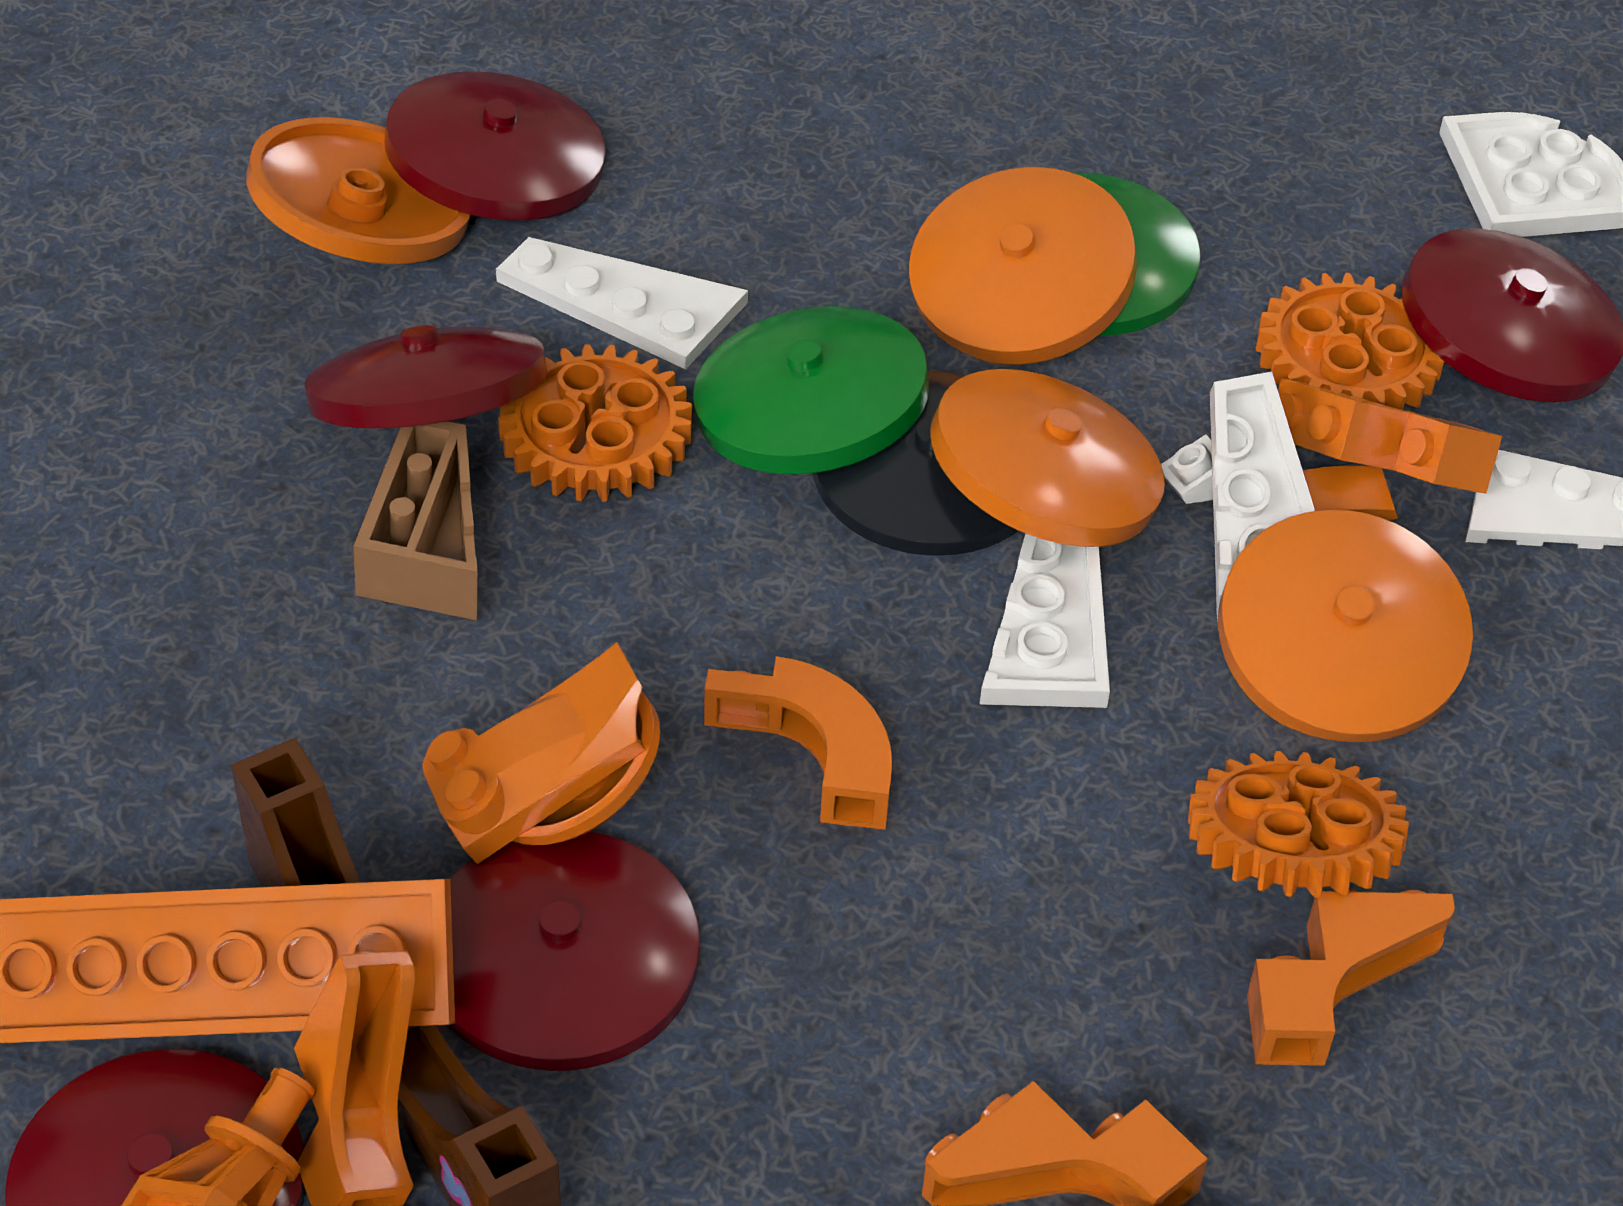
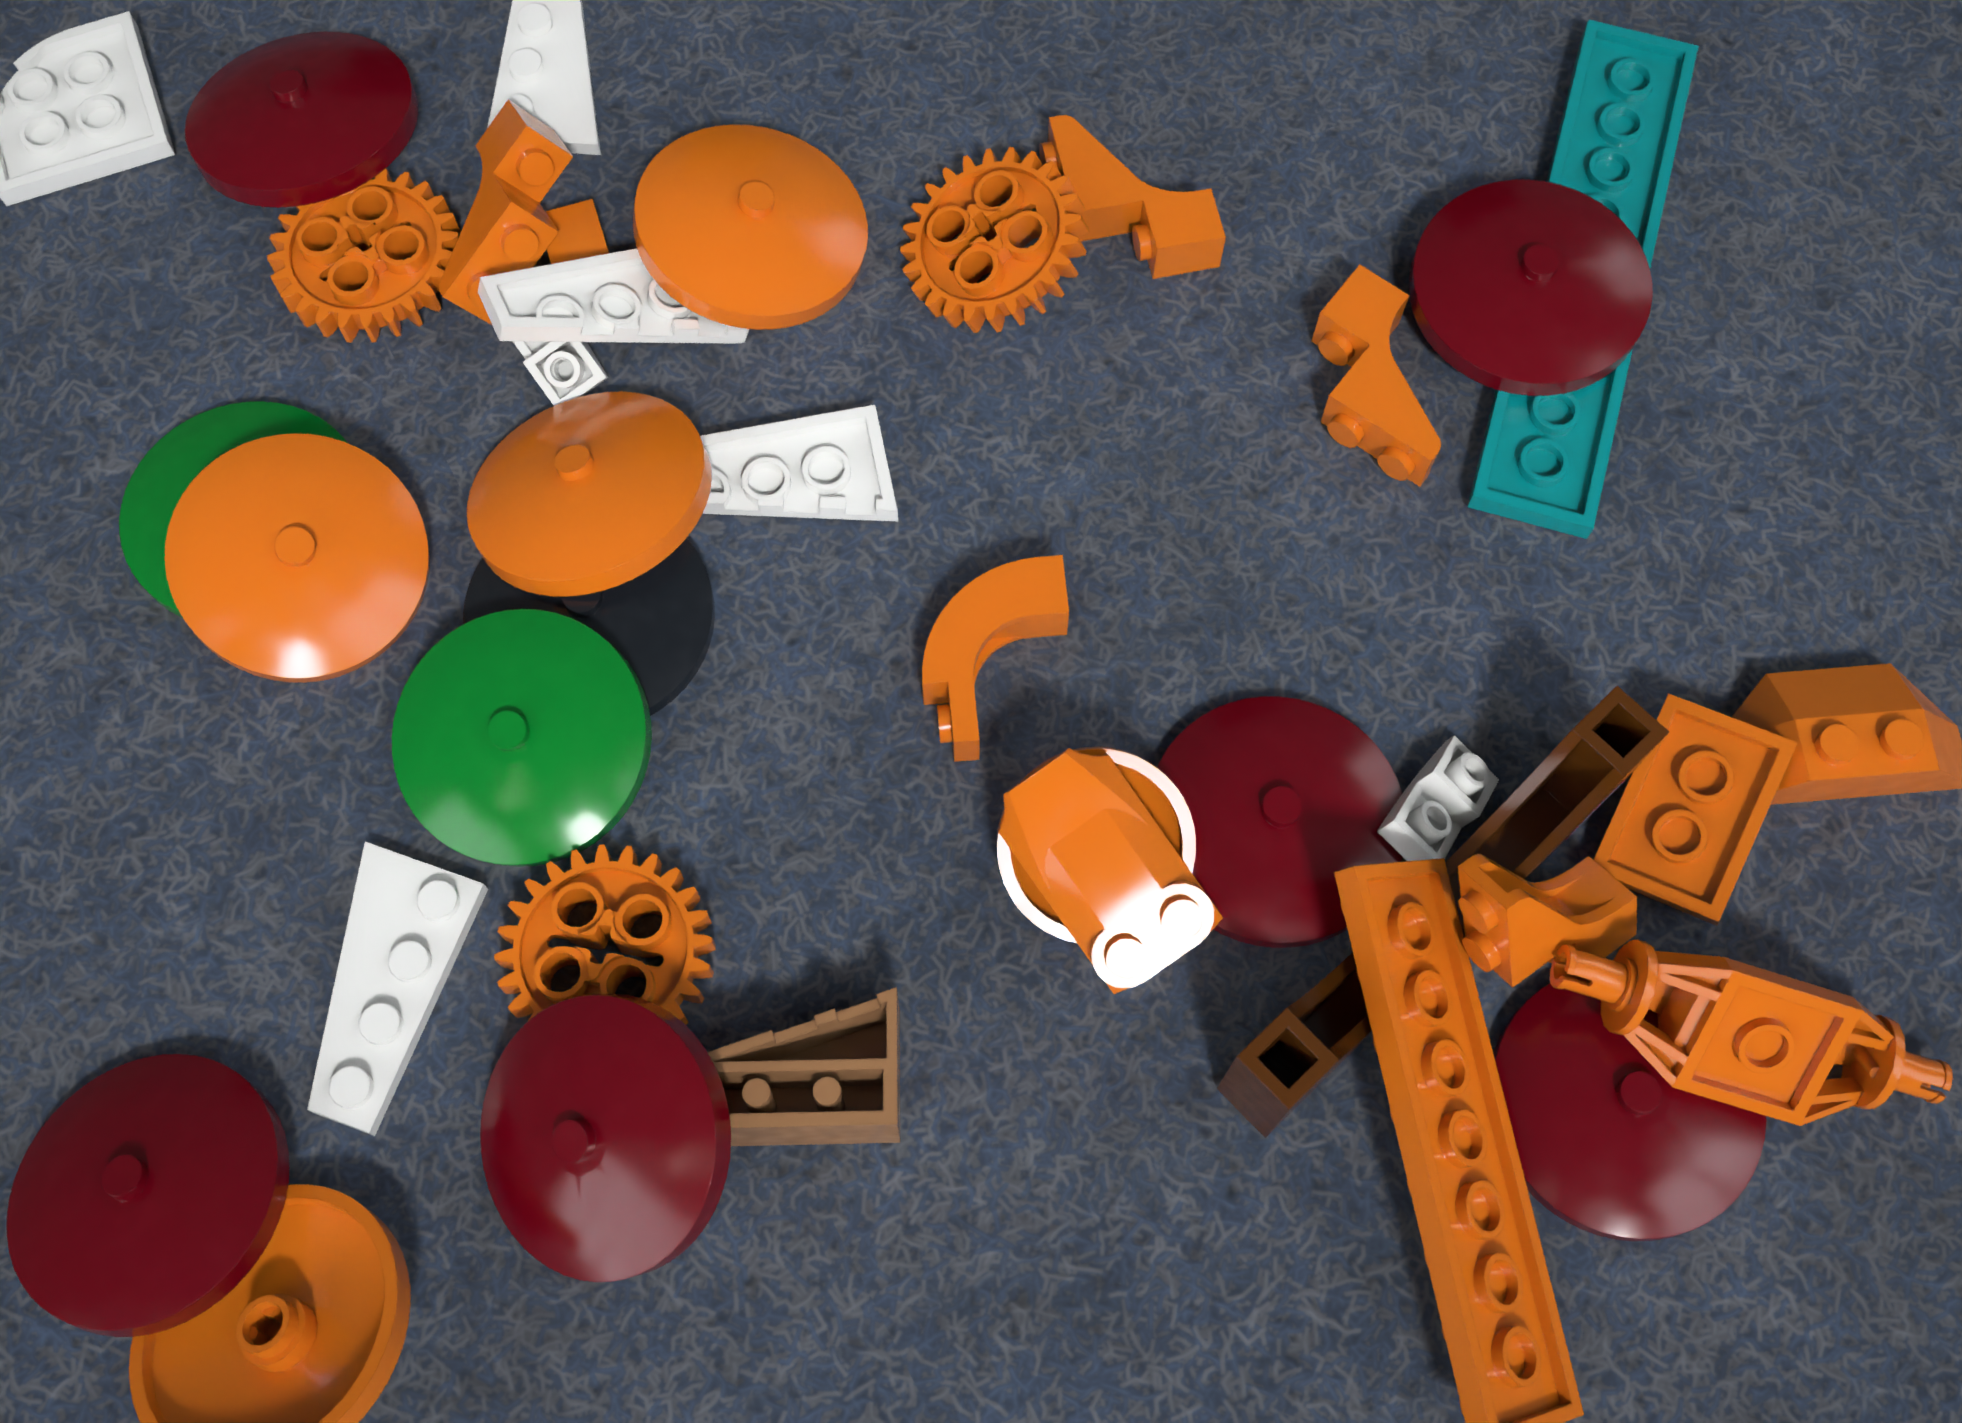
camera: 100 degrees left, 20 degrees up
none -> white slope [1377,735,1499,861]

